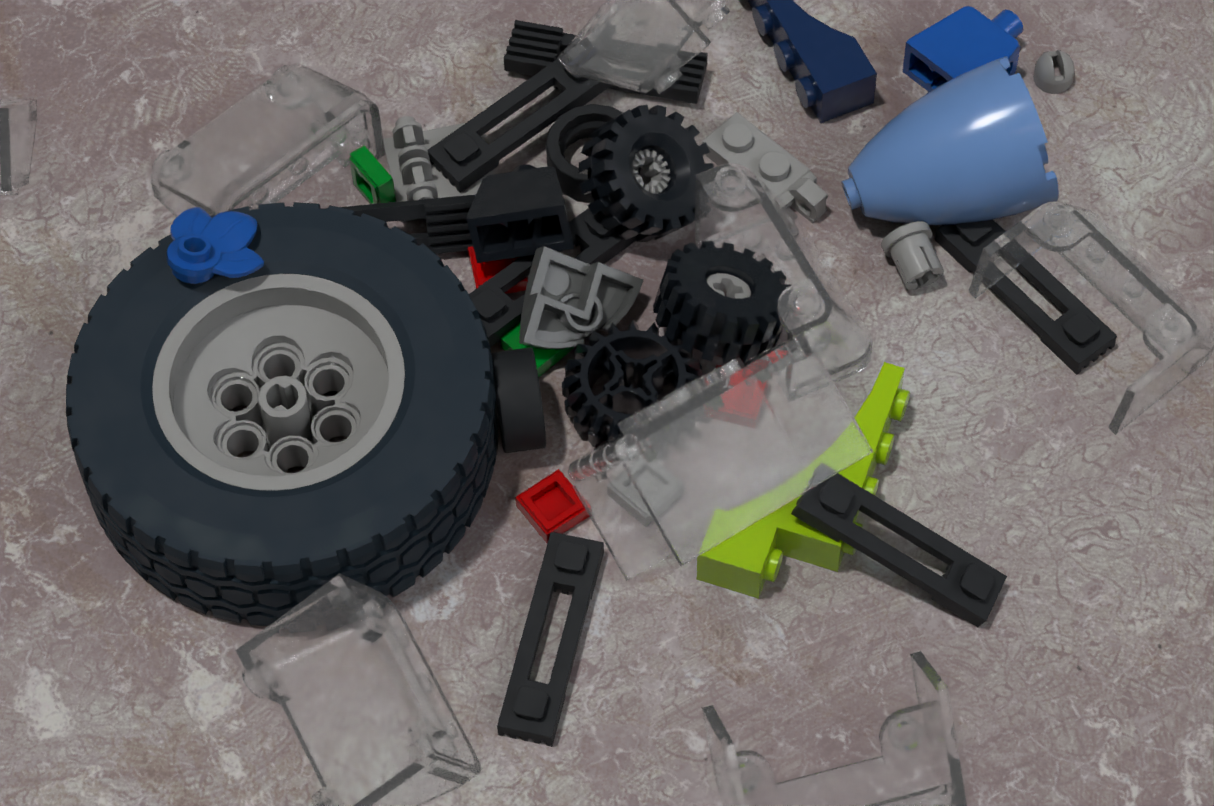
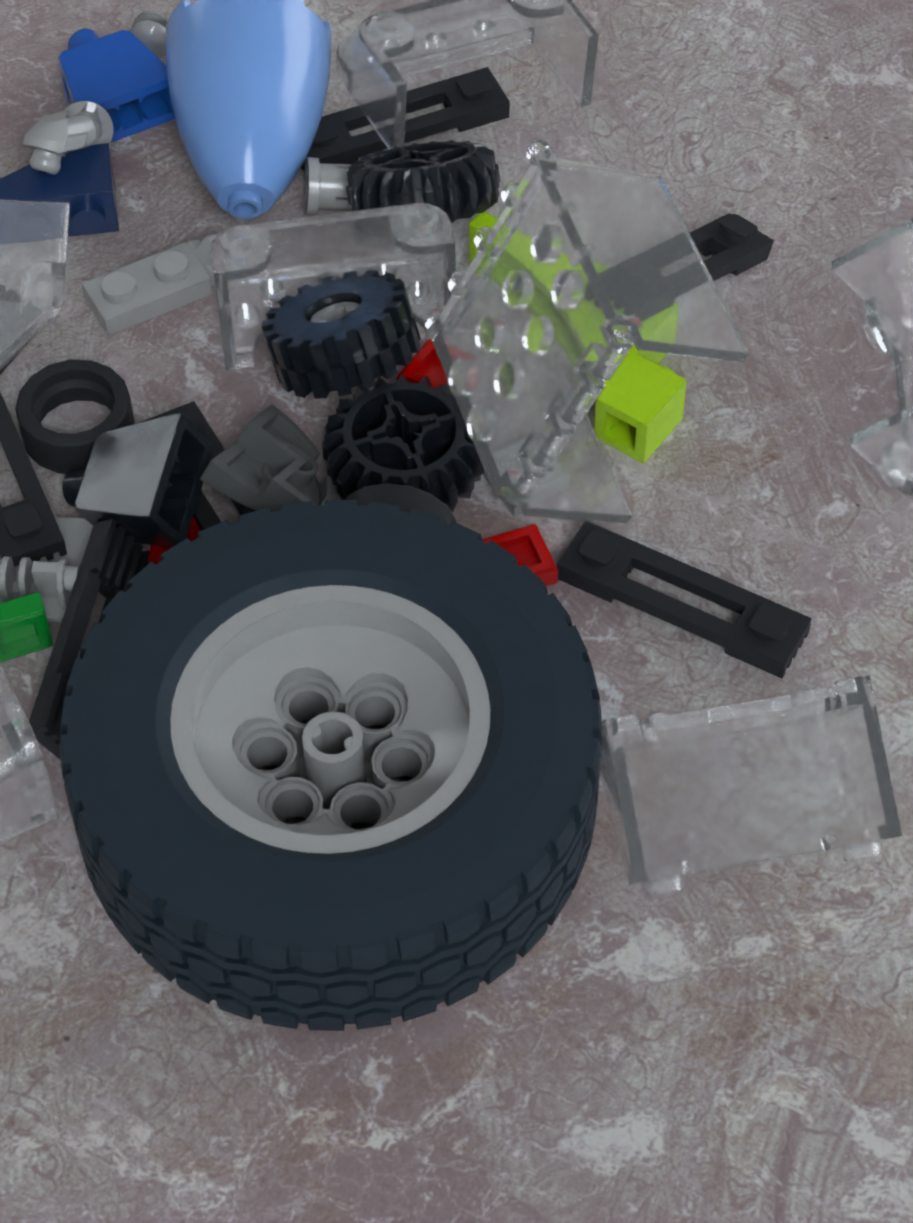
camera: 75 degrees left, 5 degrees down
blue plate [167,207,264,284] -> none
black bush [578,104,715,242] -> none
none -> light grey arm [22,101,113,175]
none -> black gear [346,140,500,230]

